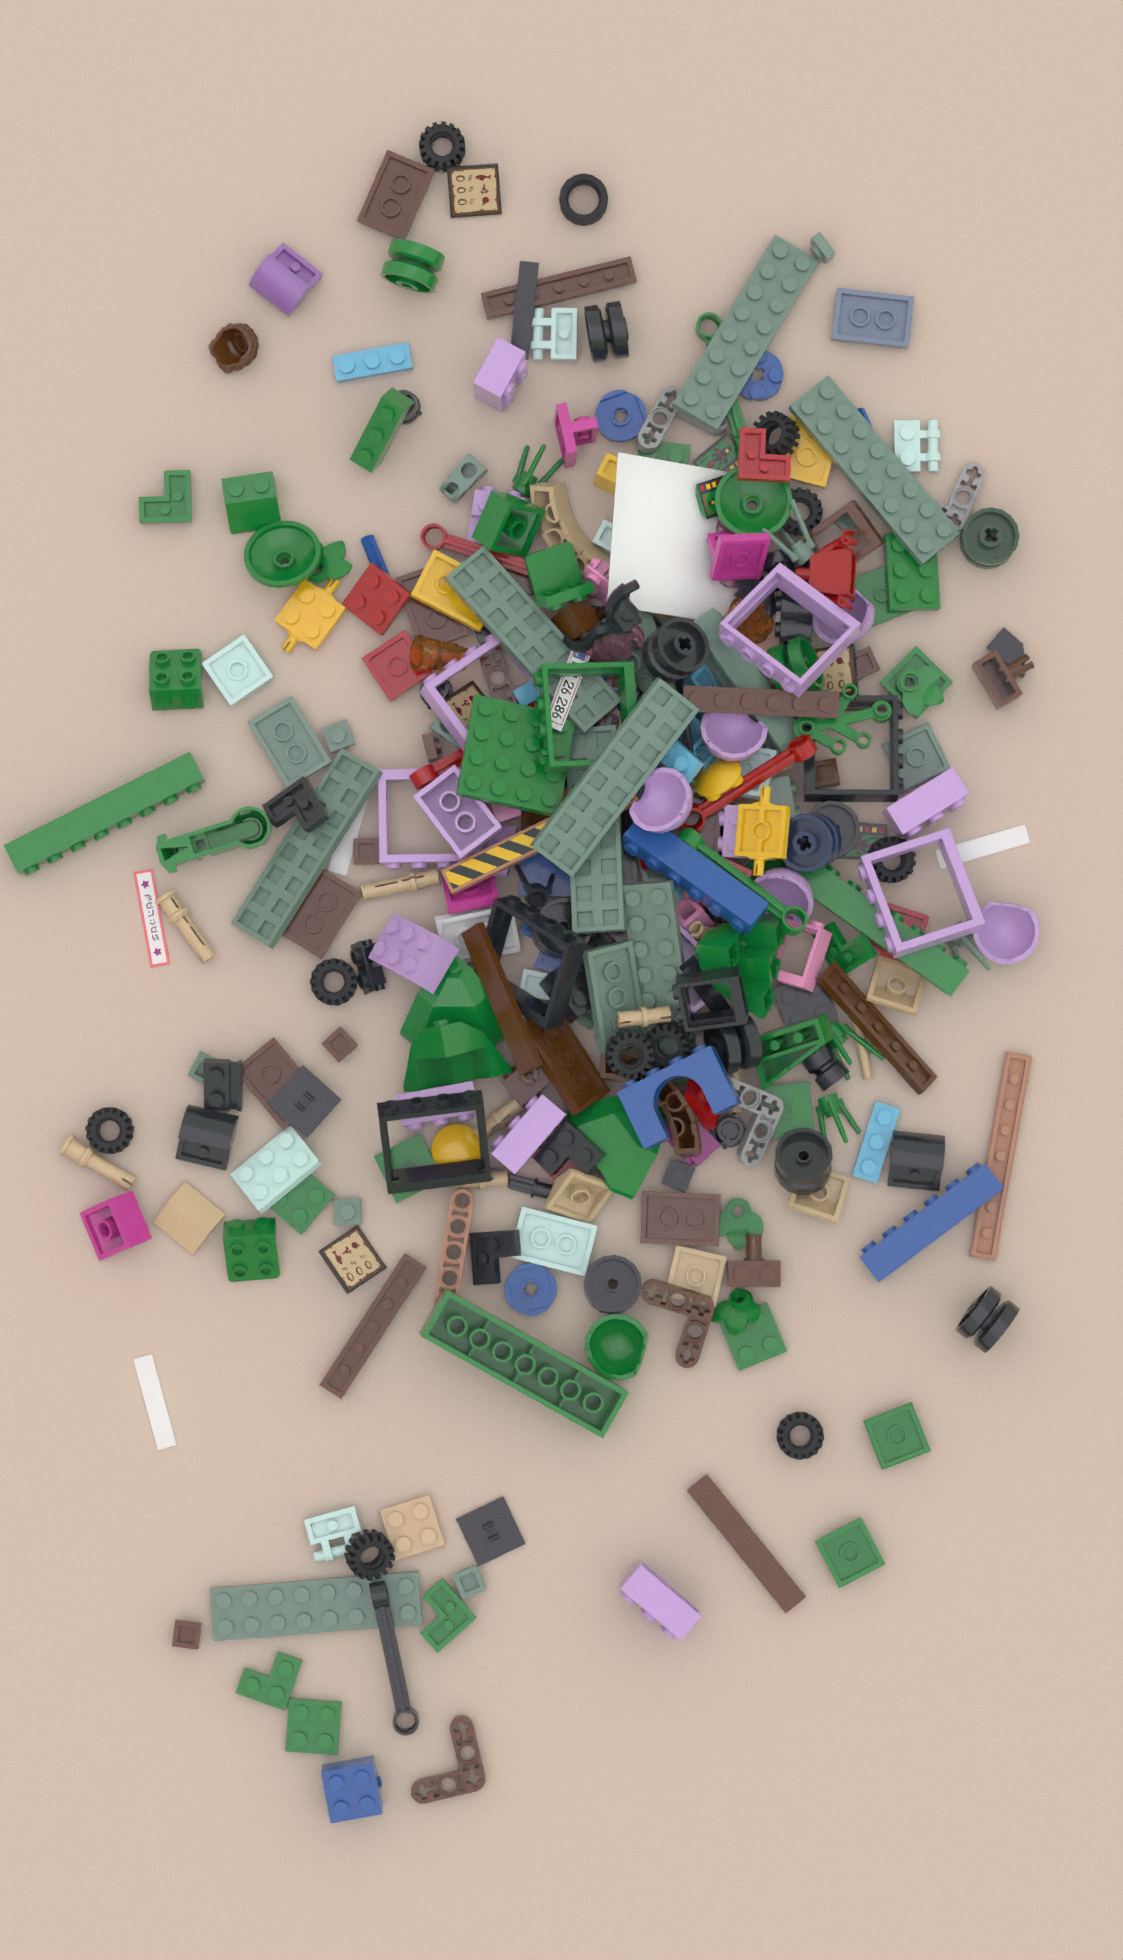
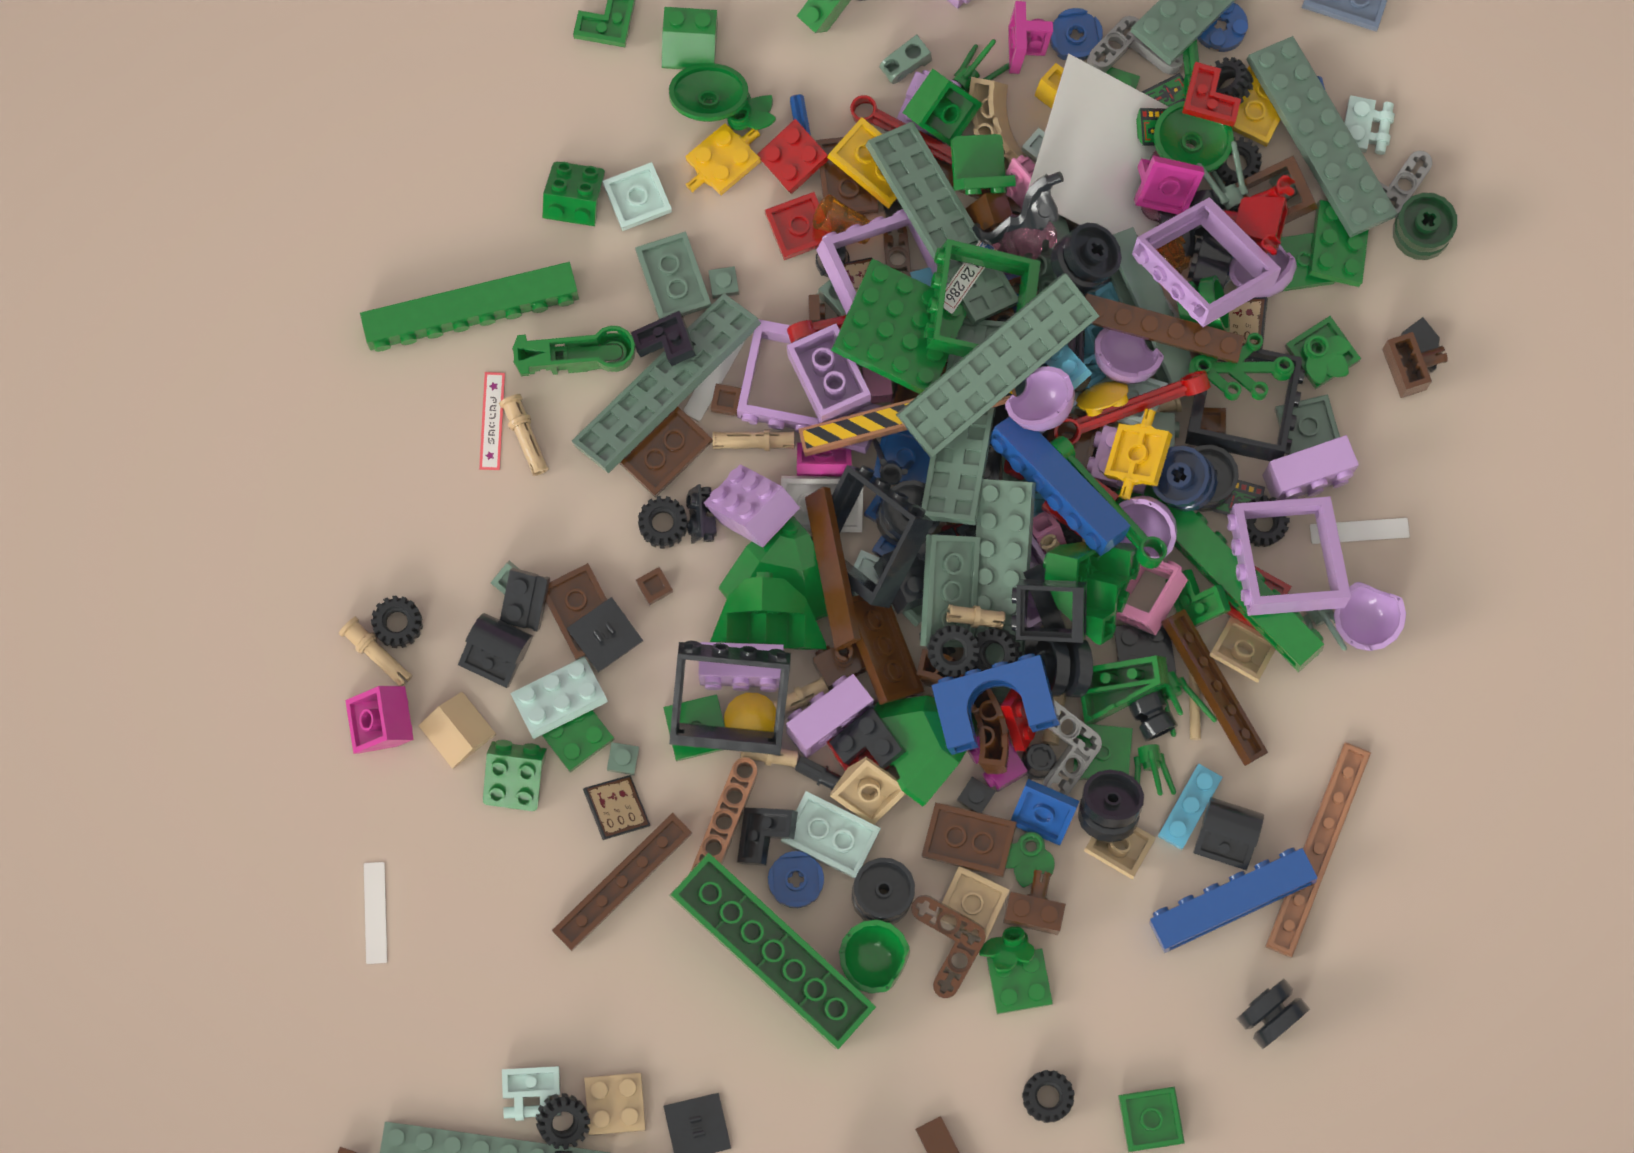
camera: 10 degrees right, 10 degrees down
reddish brown plate [855,646,881,680] -> none
none -> blue plate [1011,779,1080,846]

